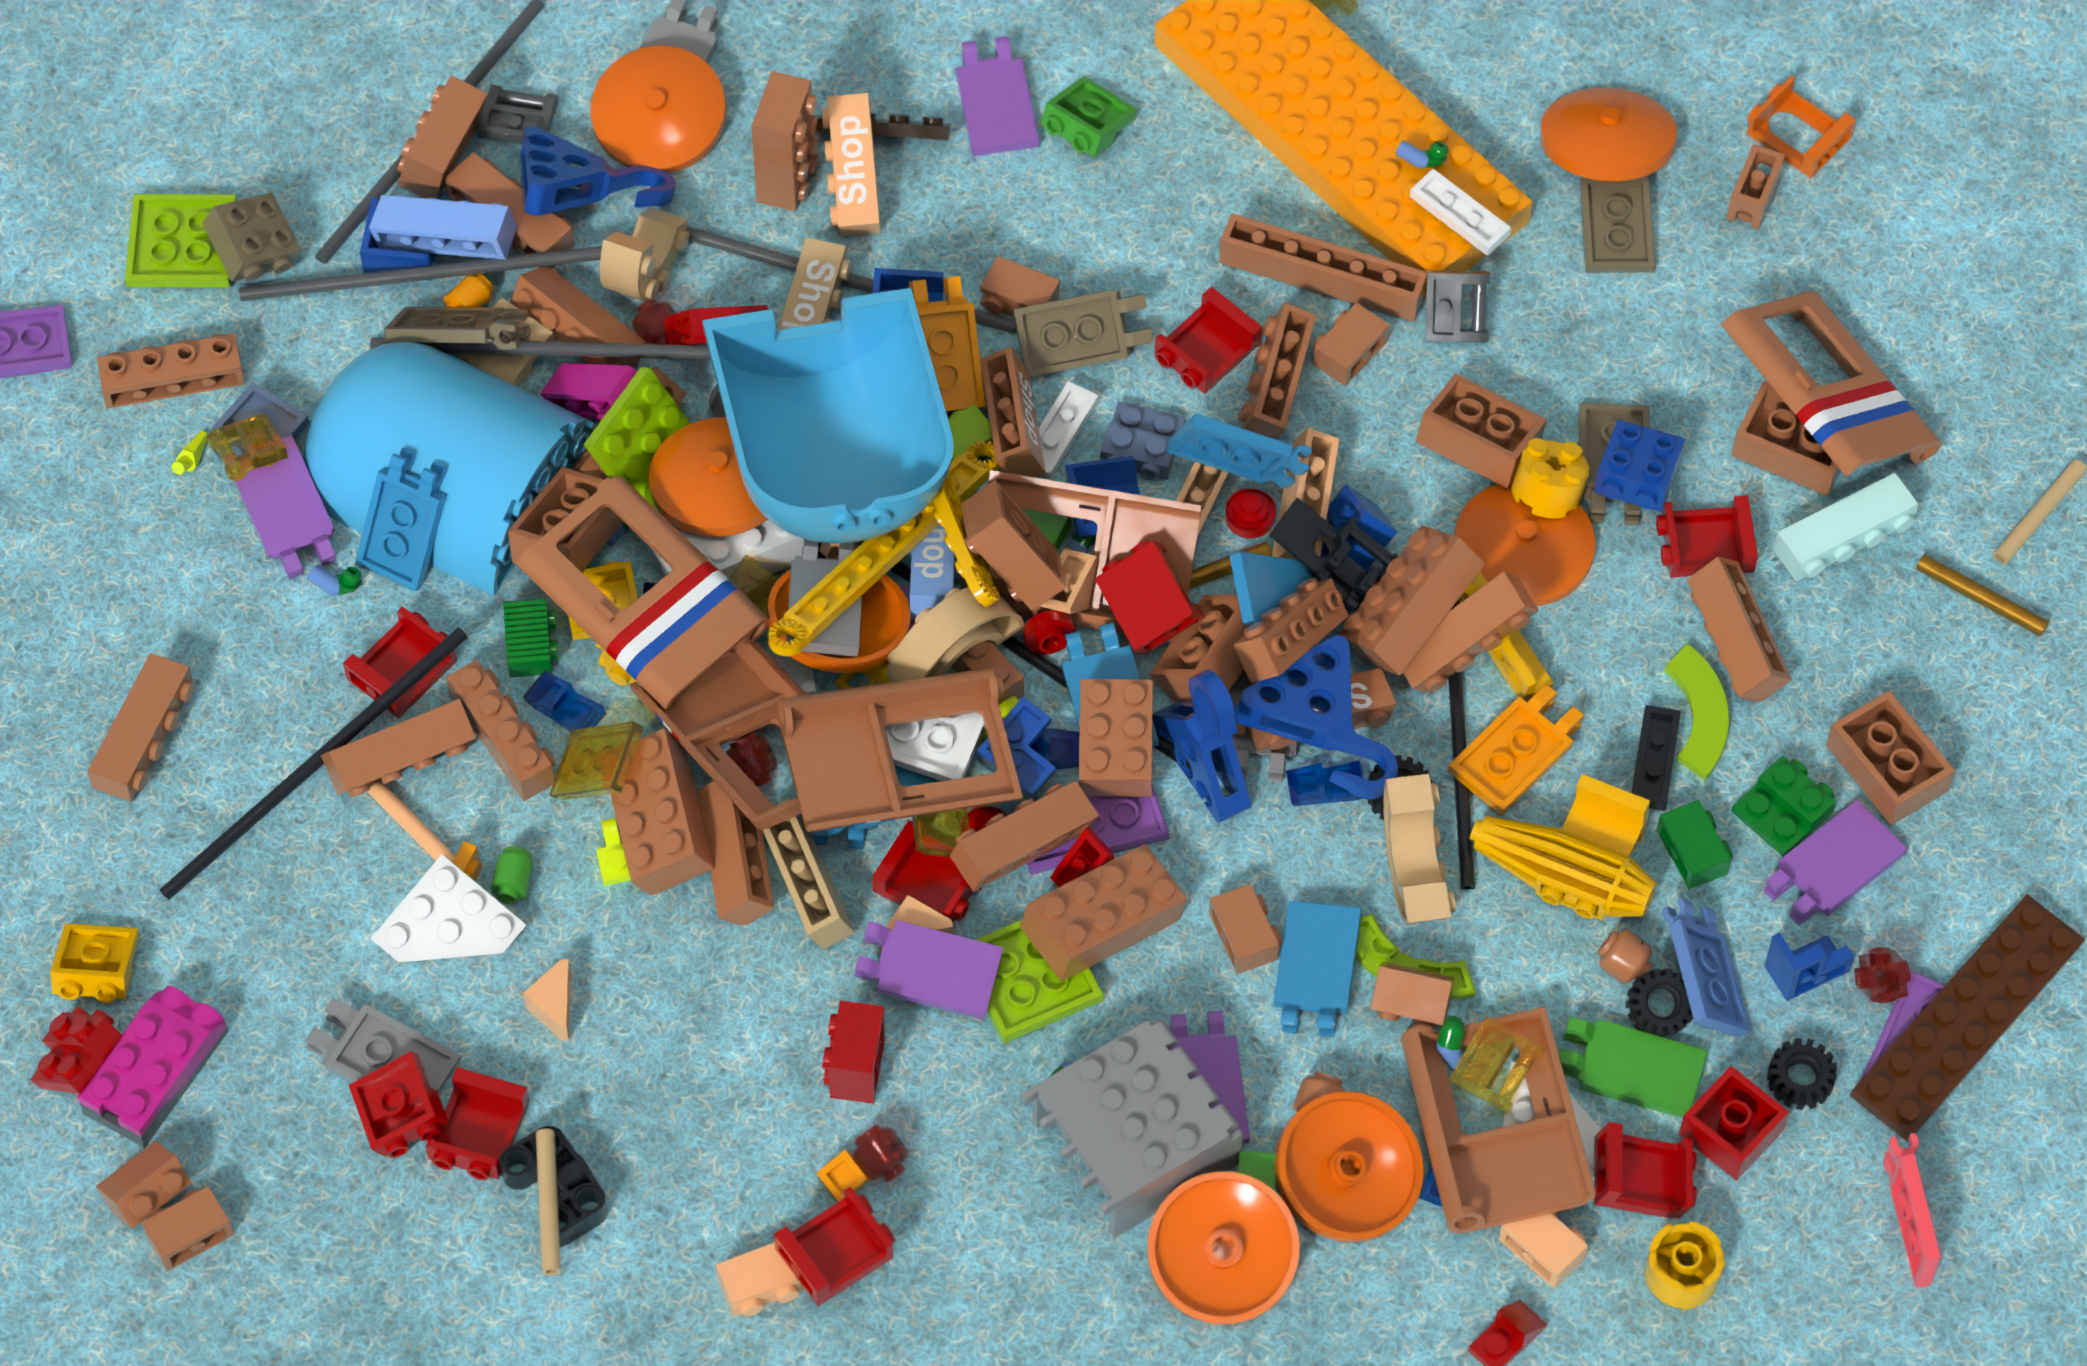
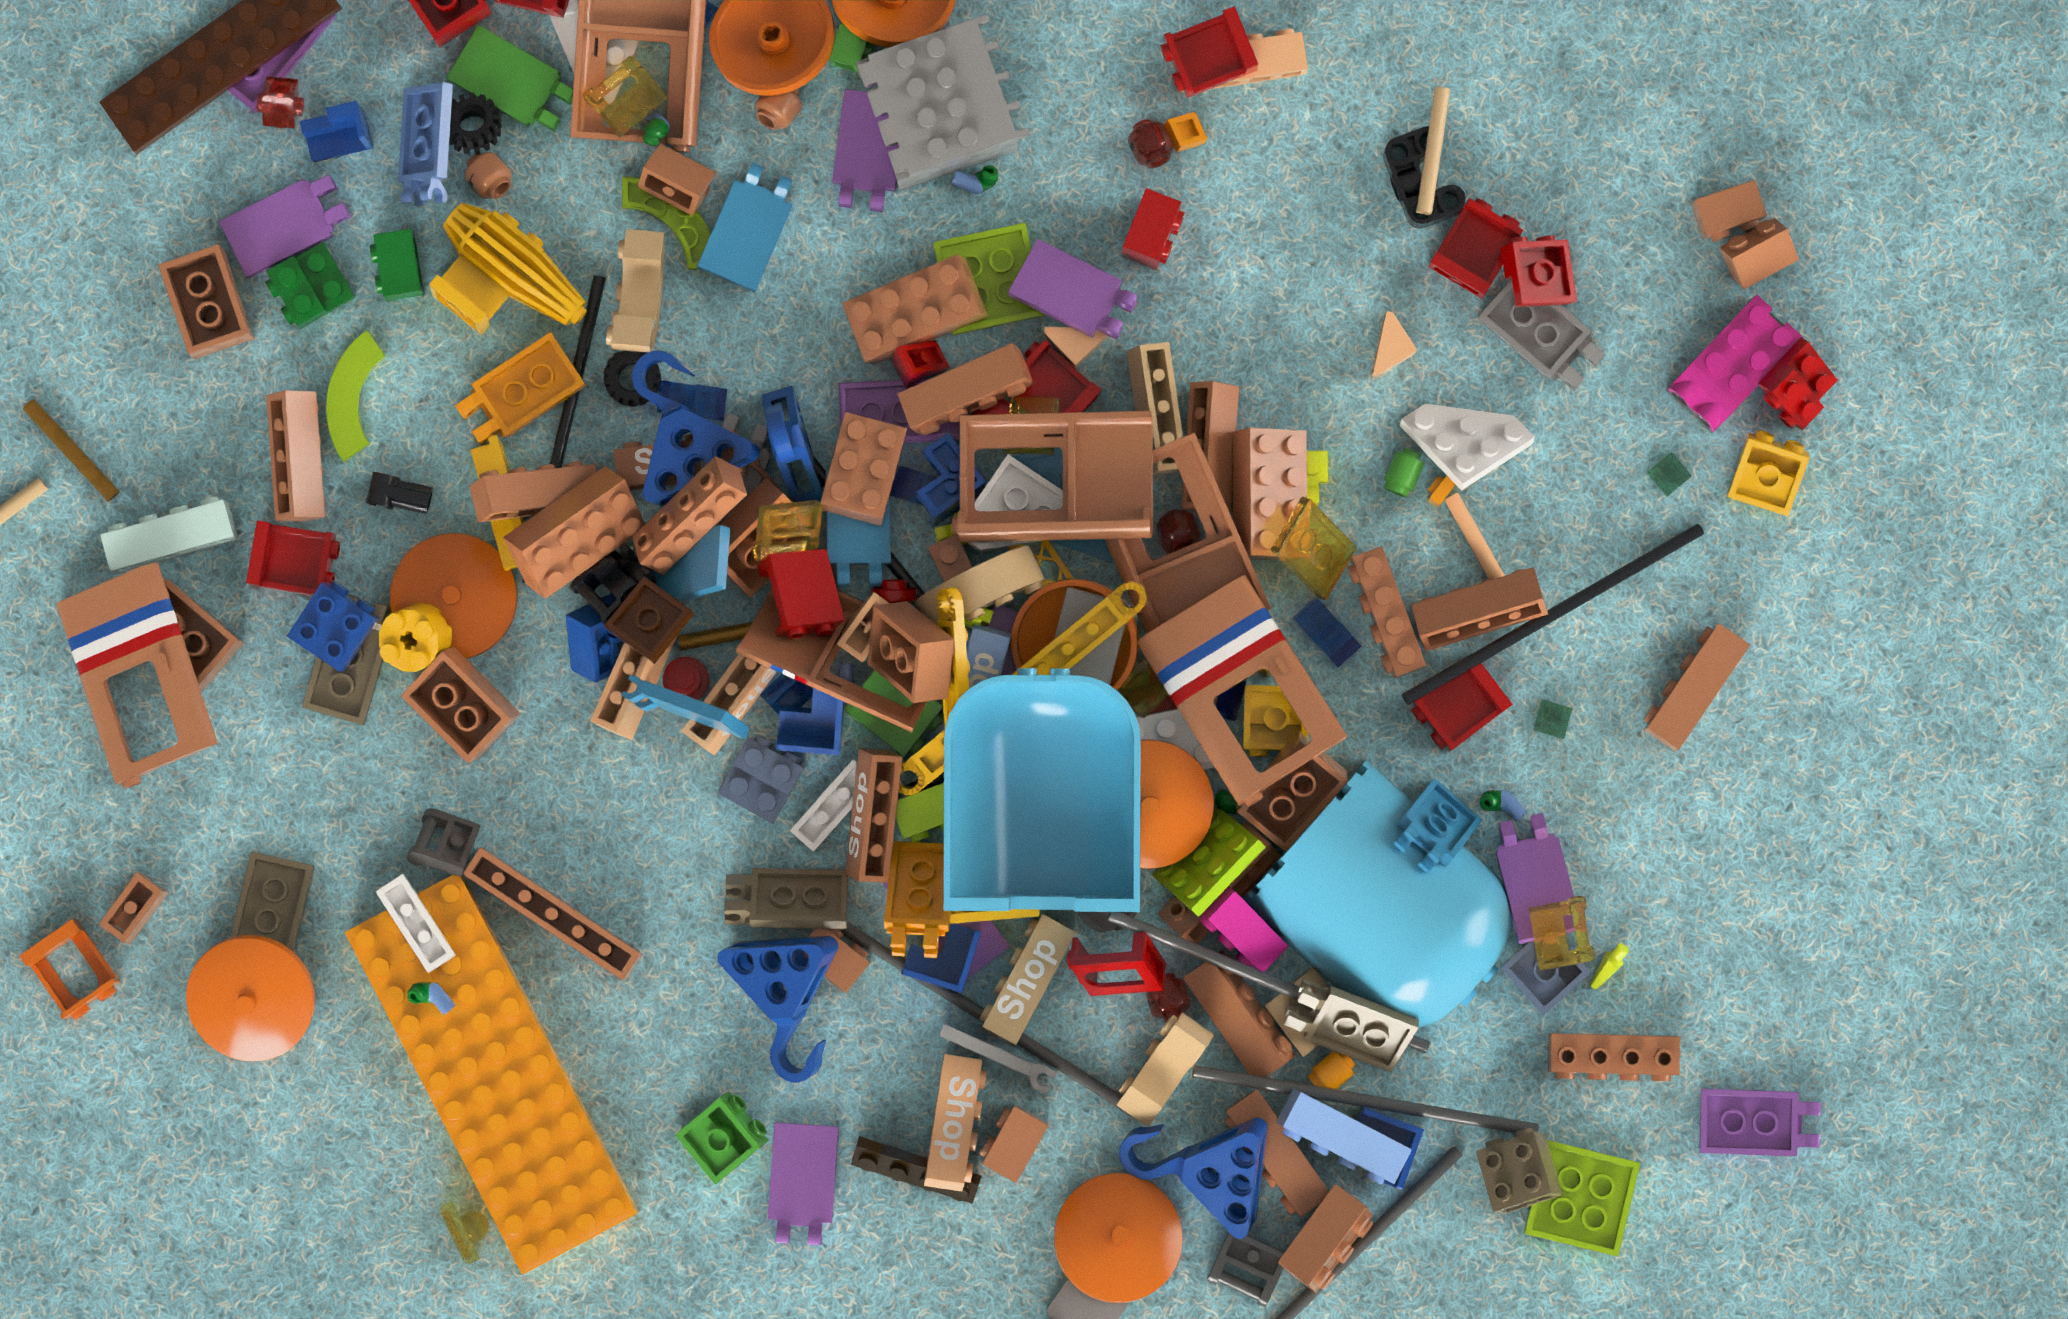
camera: 165 degrees left, 25 degrees up
green brick [503,598,558,678] -> none
red panel [1154,286,1262,394] -> none
nougat brick [1209,884,1282,974] -> none
nougat brick [1238,302,1316,440] -> none
nougat brick [1312,302,1390,387] -> none
black plate [1631,705,1681,811] -> none
black tyre [1767,1038,1837,1110] -> none
none -> black piece [366,472,433,515]
none -> reddish brown plate [604,576,694,664]
none -> blue piece [718,936,838,1083]
none -> clear yellow plate [752,500,823,561]
none -> light grey tile [939,1024,1057,1094]
none -> clear green tile [1533,700,1573,739]
none -> clear green tile [1647,452,1692,497]

